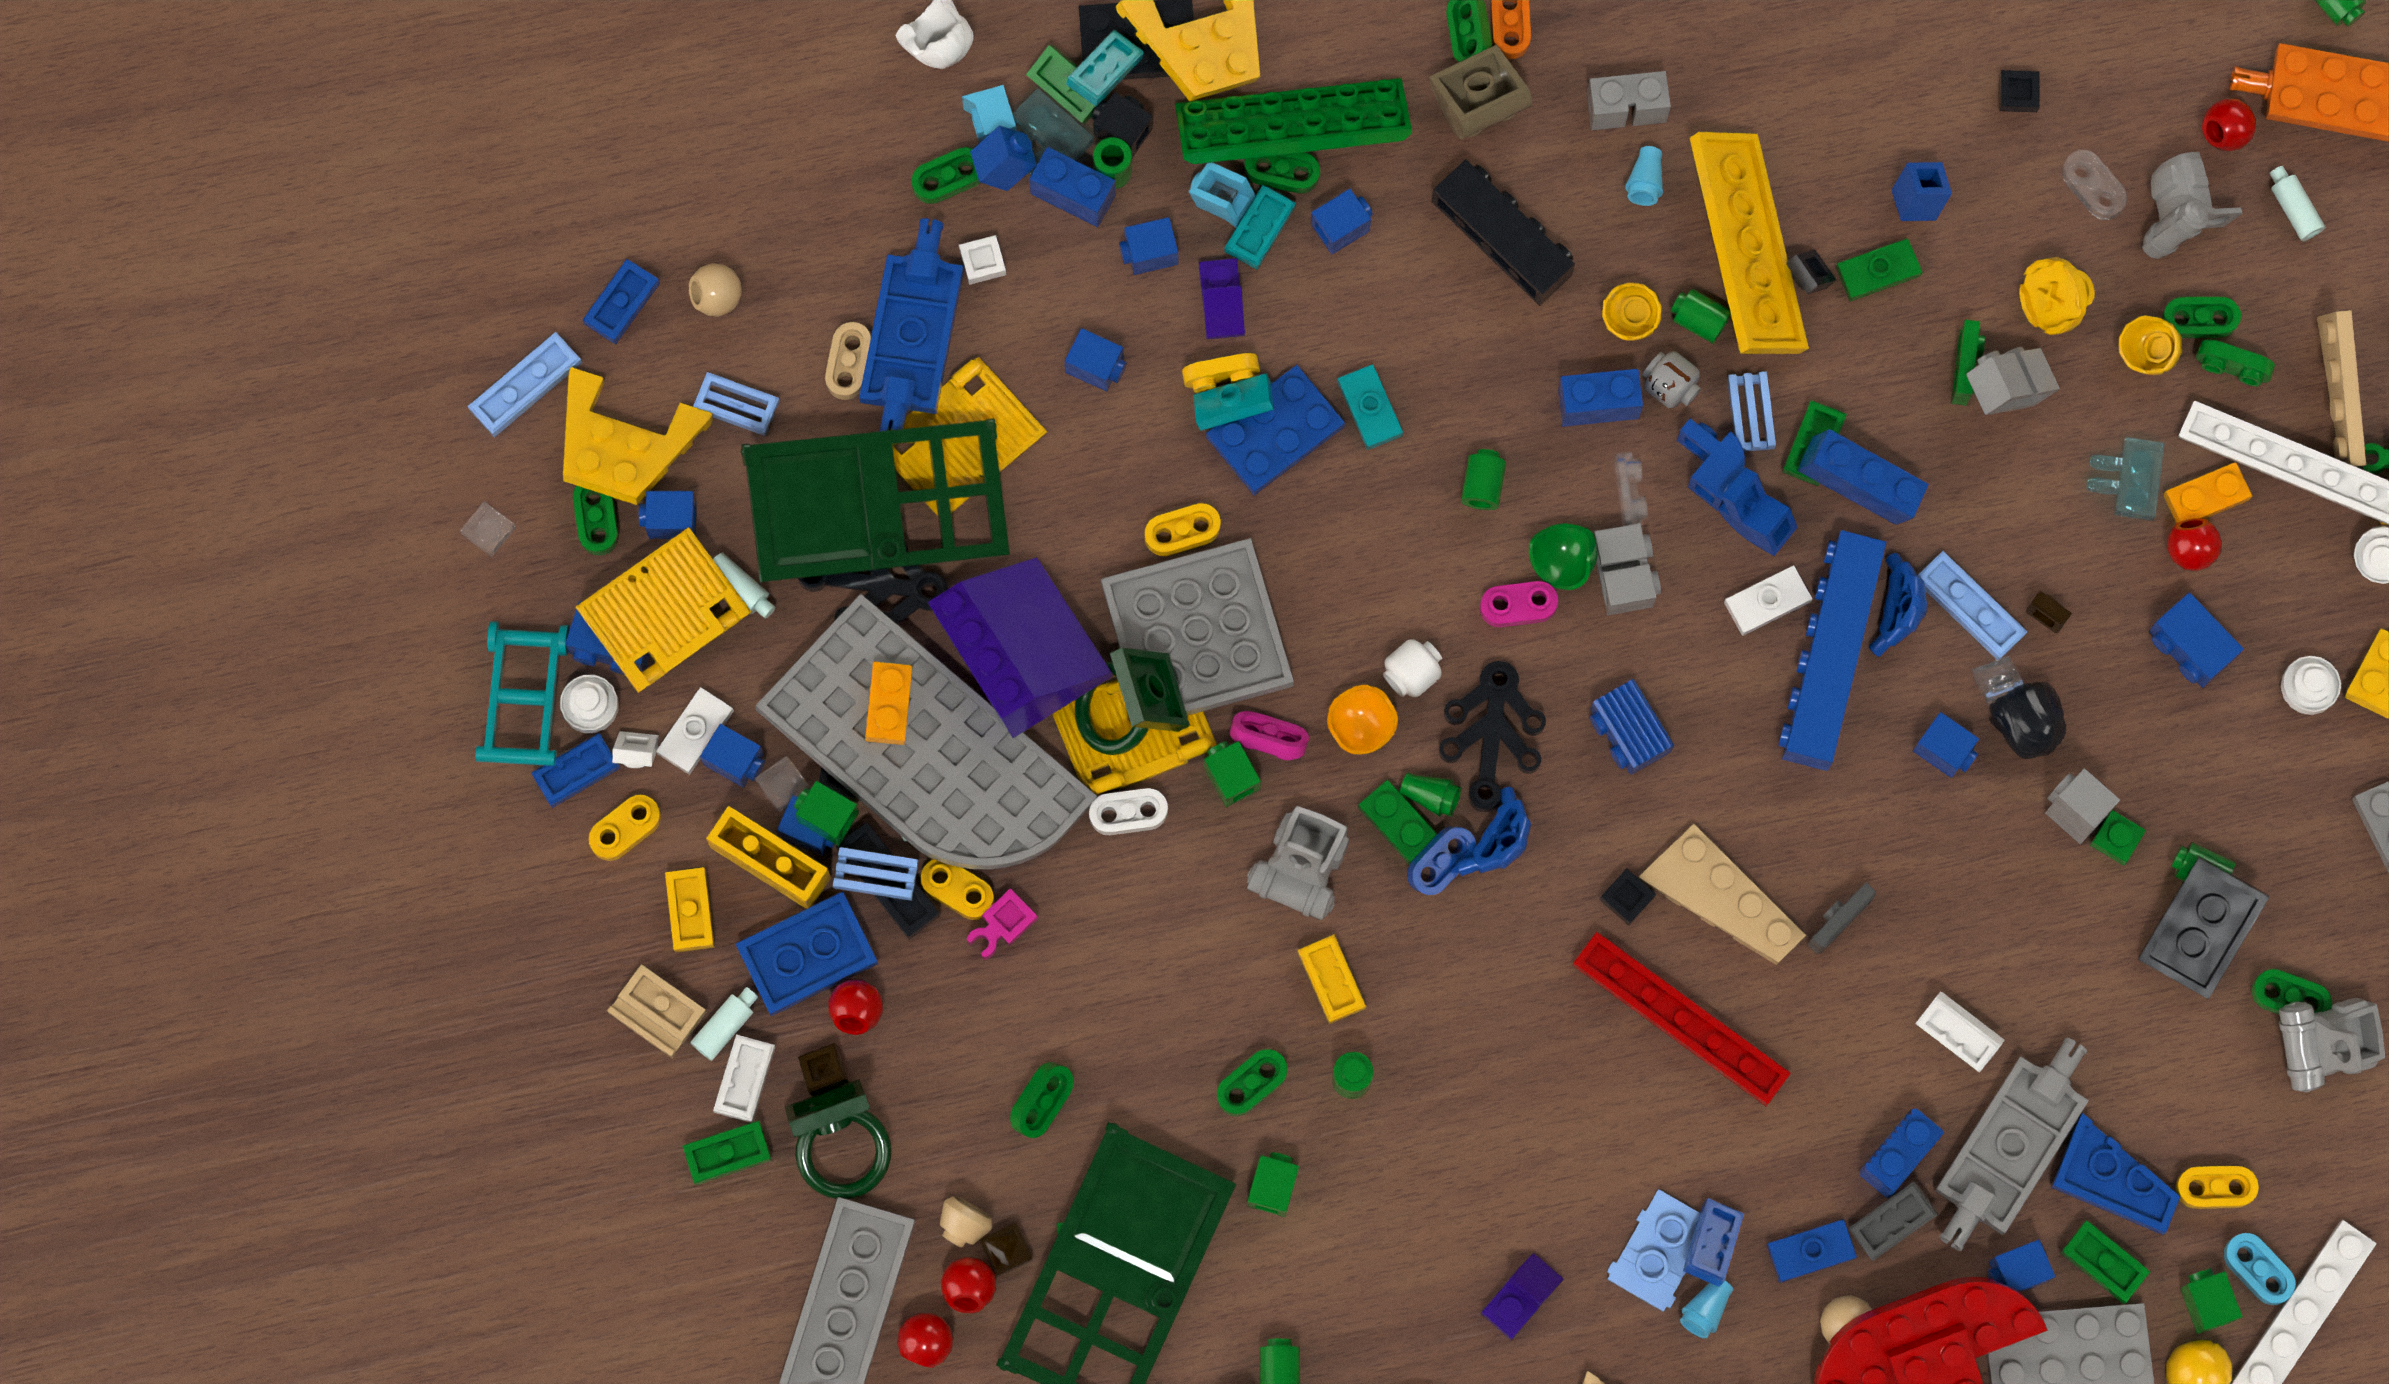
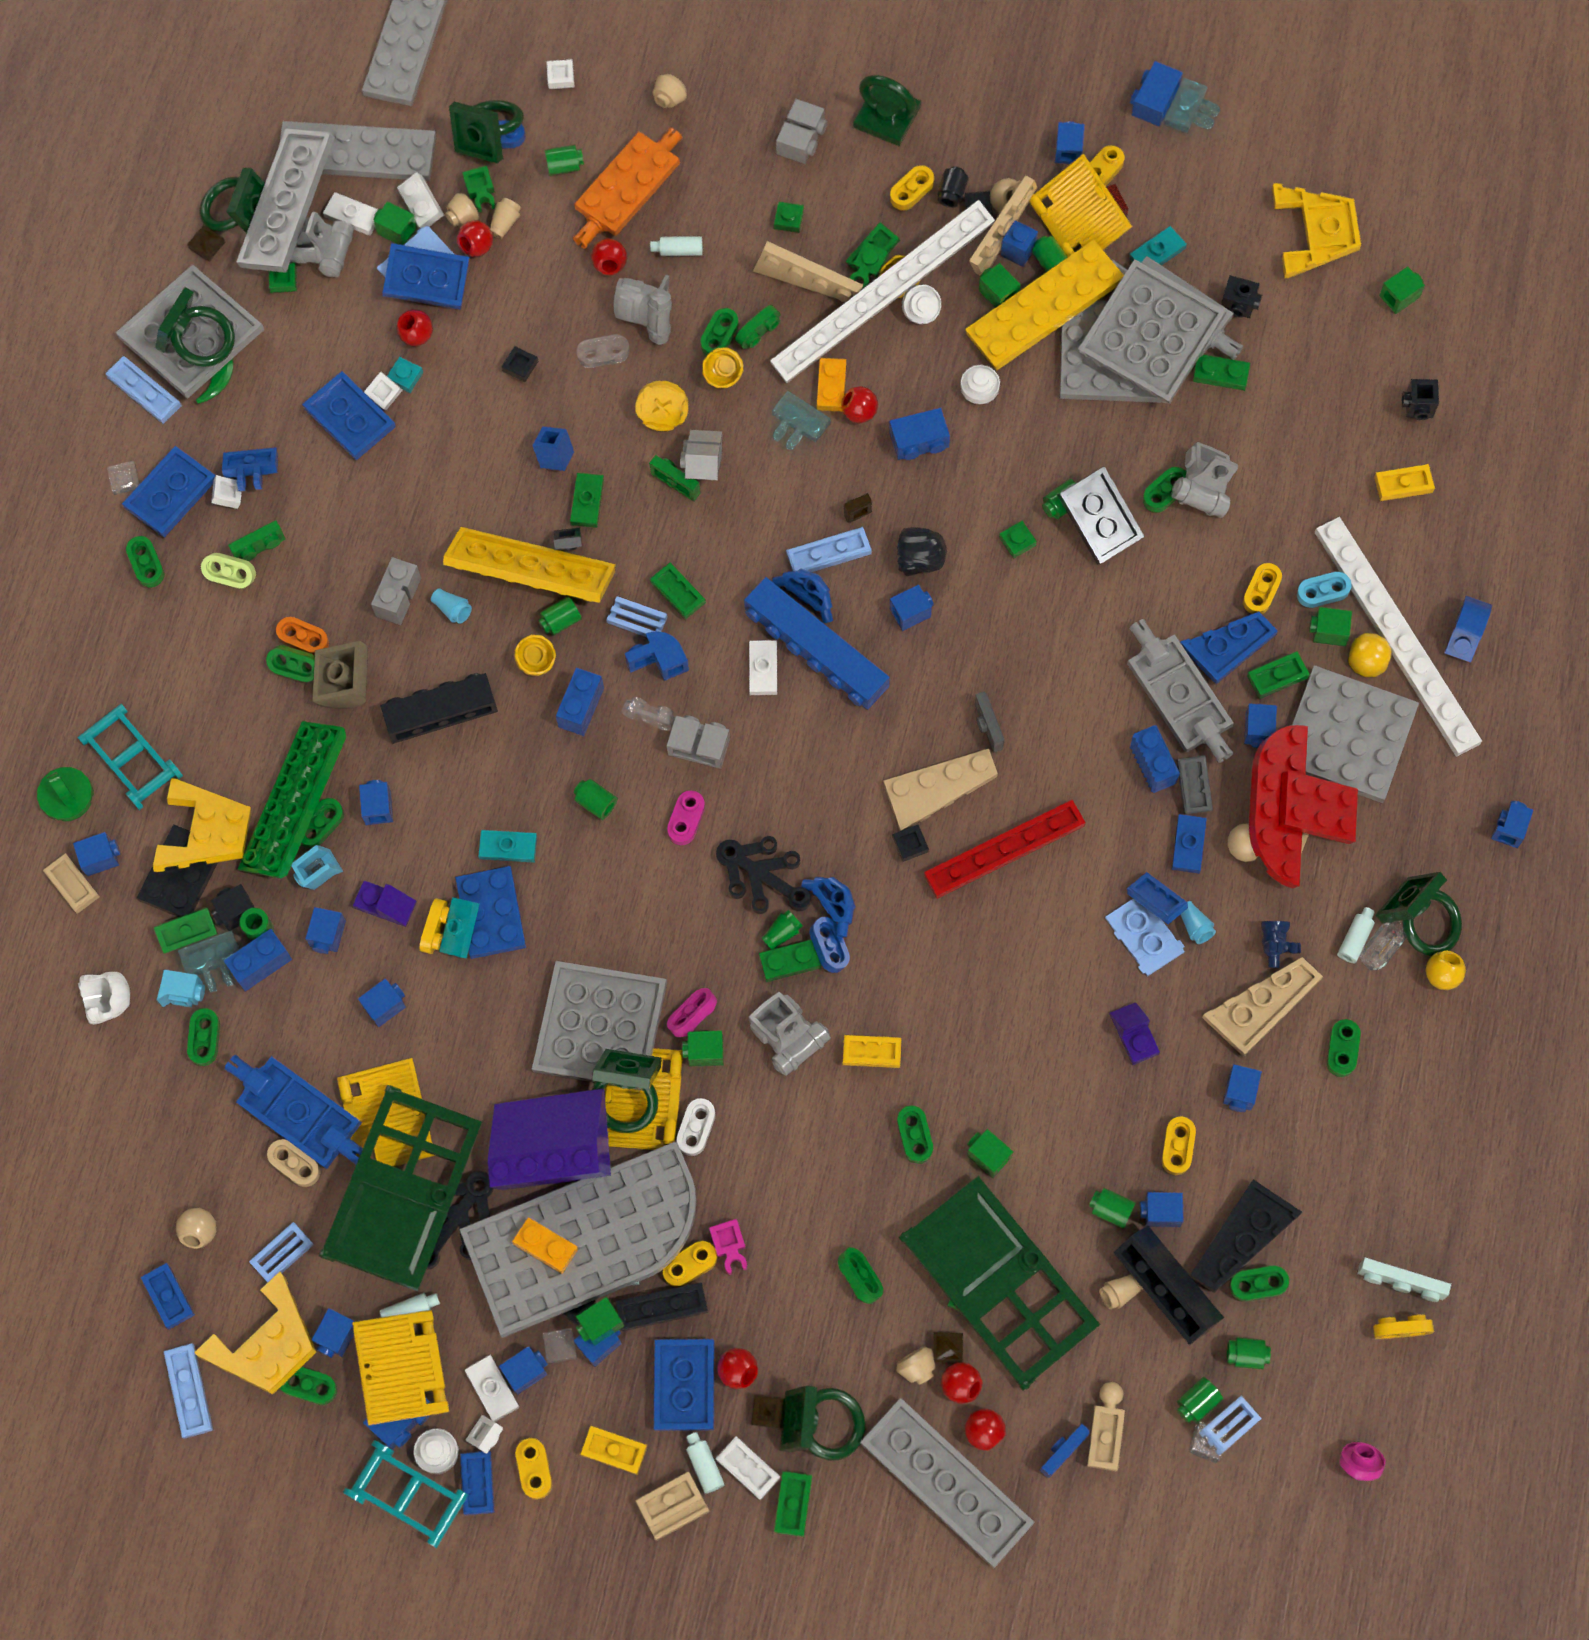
camera: 60 degrees left, 5 degrees down
clear plate [460,501,516,557] -> none
yellow brick [706,806,831,909] -> none
light blue tile [833,847,919,901] -> none
white plate [959,235,1006,285] -> none
blue brick [970,125,1037,191] -> none
teal plate [1066,29,1144,107] -> none
yellow plate [1145,503,1221,556] -> none
teal plate [1224,185,1296,270] -> none
light orange helmet [1327,685,1398,755] -> none
green brick [1332,1052,1374,1099] -> none
white head [1383,639,1442,697] -> none
green helmet [1529,523,1598,590] -> none
blue brick [1589,679,1674,775] -> none
light grey head [1642,351,1701,409] -> none
blue brick [1718,467,1798,556] -> none
blue brick [1797,429,1929,525] -> none
white plate [1915,991,2005,1073] -> none
clear plate [1972,656,2023,704] -> none
light grey piece [2045,768,2120,845] -> none

